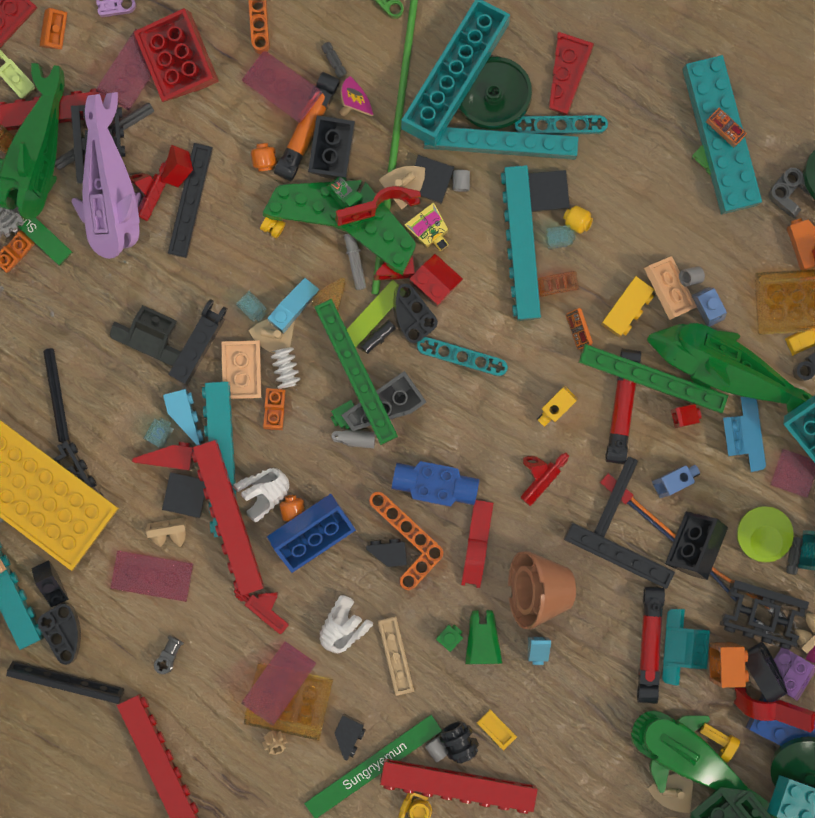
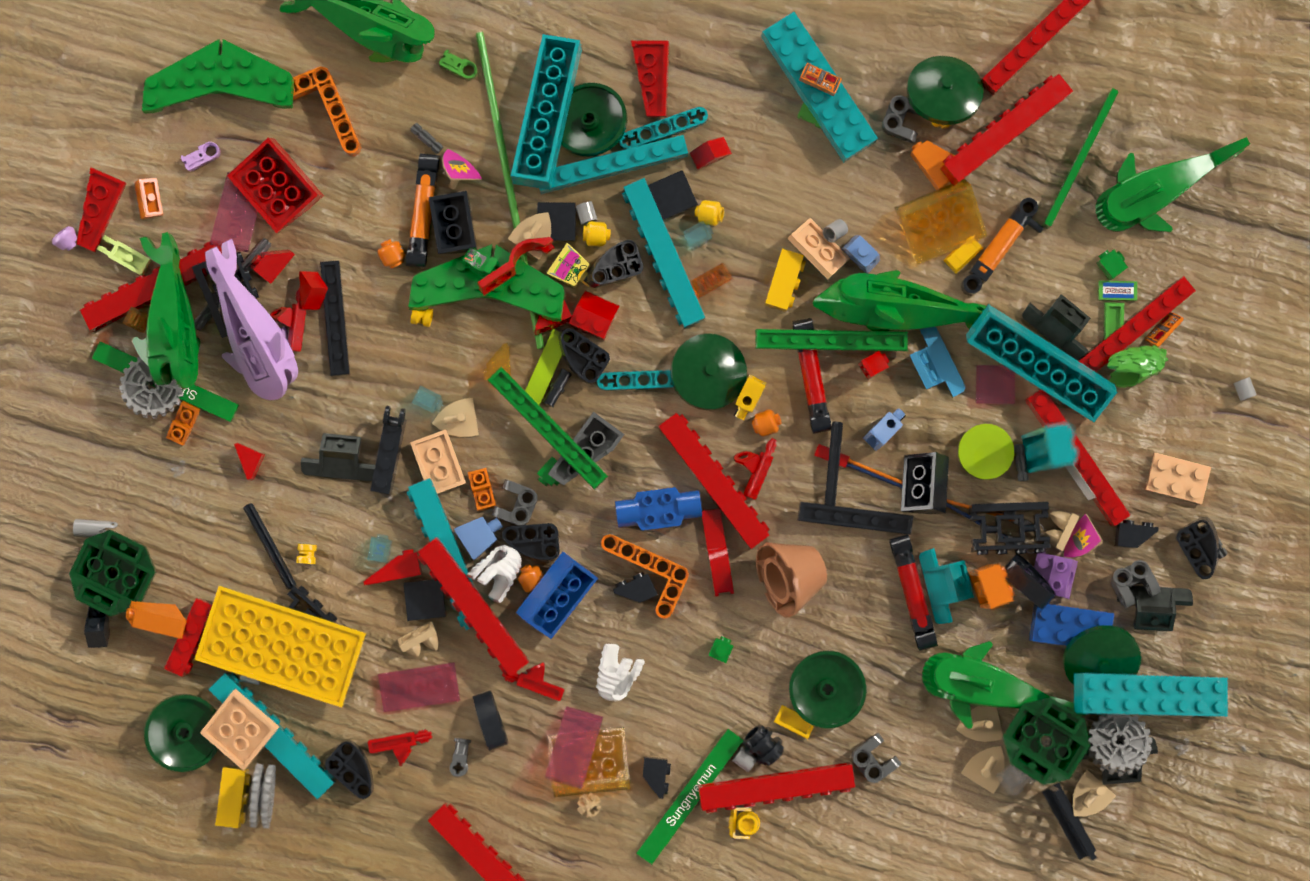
camera: 20 degrees left, 0 degrees up
black tile [6,661,124,704] -> none
black slope [31,560,69,607] -> none
medium azure slope [163,389,204,446] -> none
clear pink tile [242,51,323,123] -> none
medium azure slope [267,278,320,334] -> none
white piece [271,347,300,389] -> none
light grey piece [332,429,375,449] -> none
light grey axle [343,234,366,290] -> none
tan tile [378,616,414,696] -> none
green piece [465,610,502,664] -> none
medium azure slope [528,637,551,665] -> none
slope [566,308,593,350] -> none
yellow piece [700,723,740,763] -> none
red piece [734,687,815,732] -> none
none -> red slope [234,443,265,481]
none -> red slope [250,249,295,284]
none -> yellow wheel [296,544,317,564]
none -> red piece [368,729,433,767]
none -> medium blue torso [454,517,503,560]
none -> black beam [472,690,509,751]
none -> dark grey piece [492,479,538,526]
none -> black beam [502,523,560,560]
none -> yellow head [583,221,611,247]
none -> black beam [587,240,643,288]
none -> red brick [658,413,770,549]
none -> dark green dish [670,333,747,410]
none -> red slope [689,137,732,170]
none -> orange head [752,409,782,437]
none -> dark green dish [789,651,867,728]
none -> dark grey piece [852,732,902,783]

